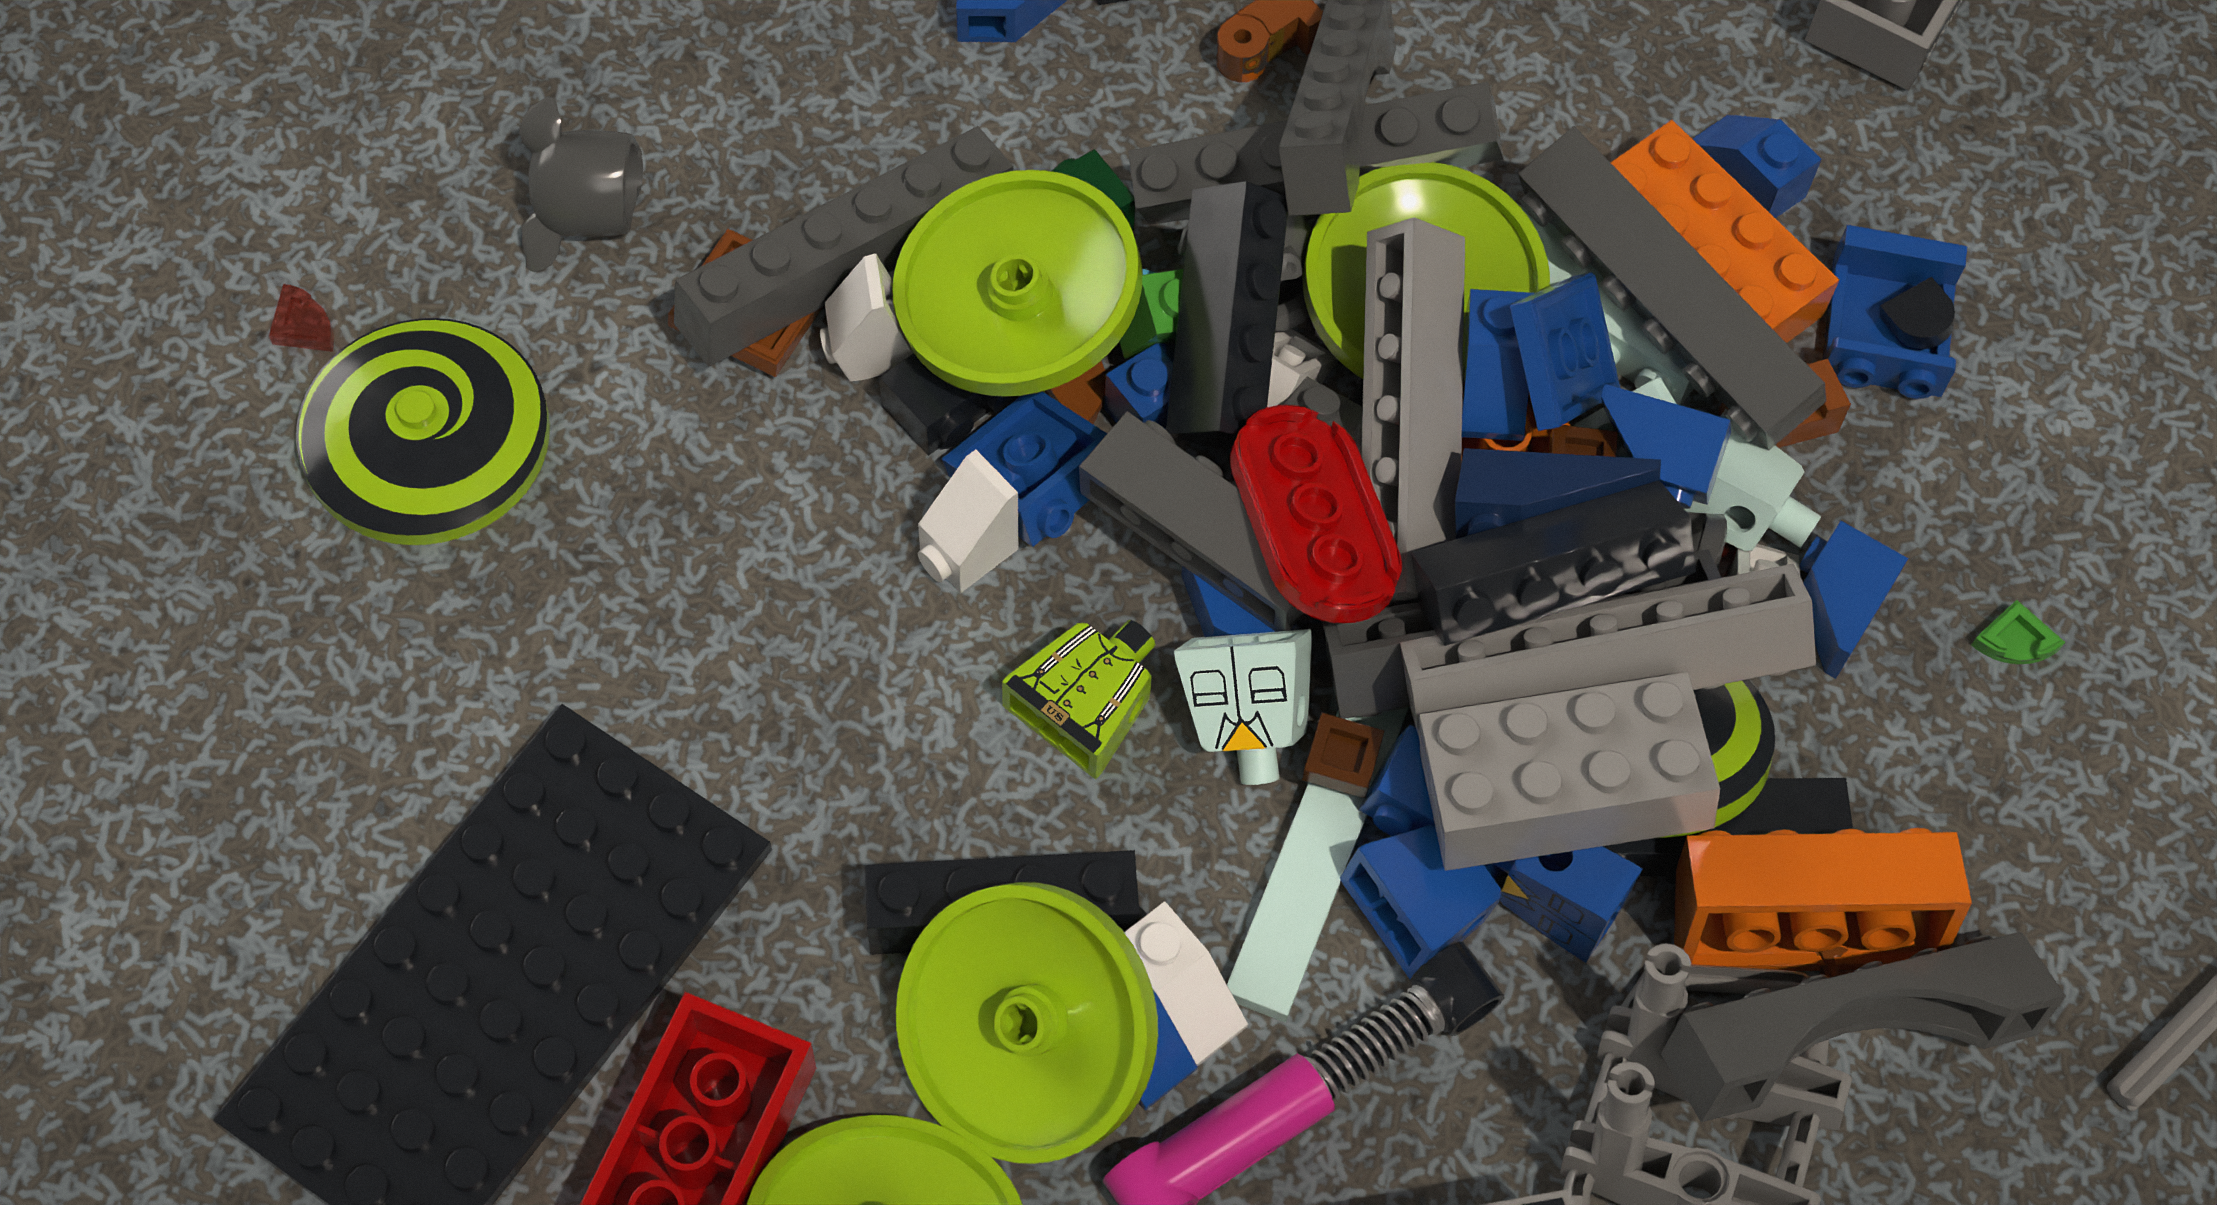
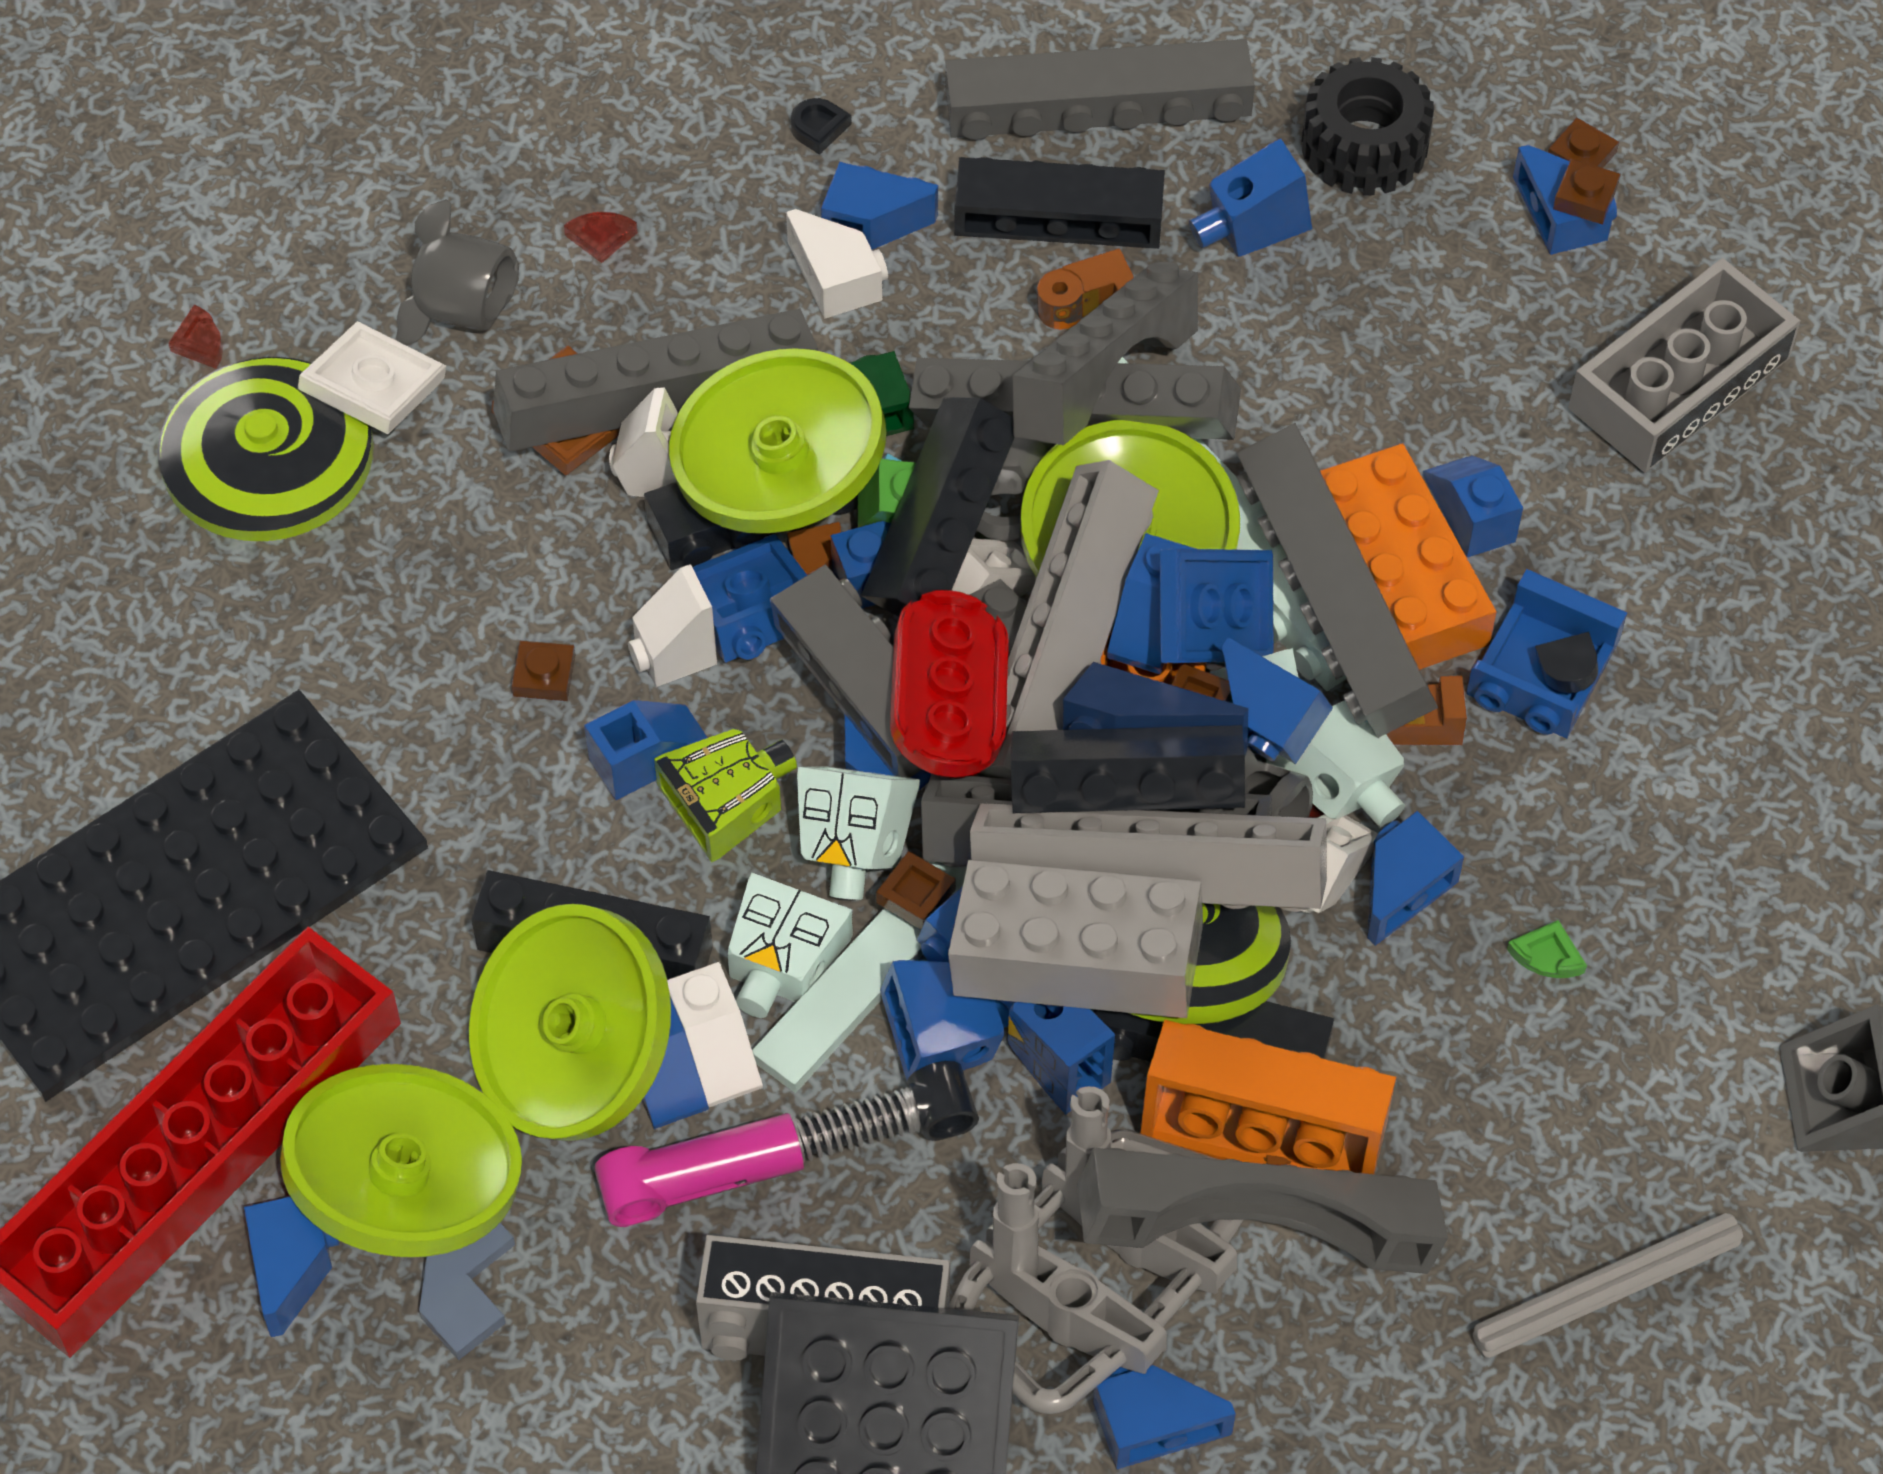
camera: 20 degrees right, 5 degrees down
none -> white tile [298,321,446,434]
none -> reddish brown plate [512,640,576,701]
none -> clear red tile [564,212,638,263]
none -> blue slope [584,700,708,800]
none -> light aqua torso [728,873,853,1018]
none -> white slope [786,209,888,319]

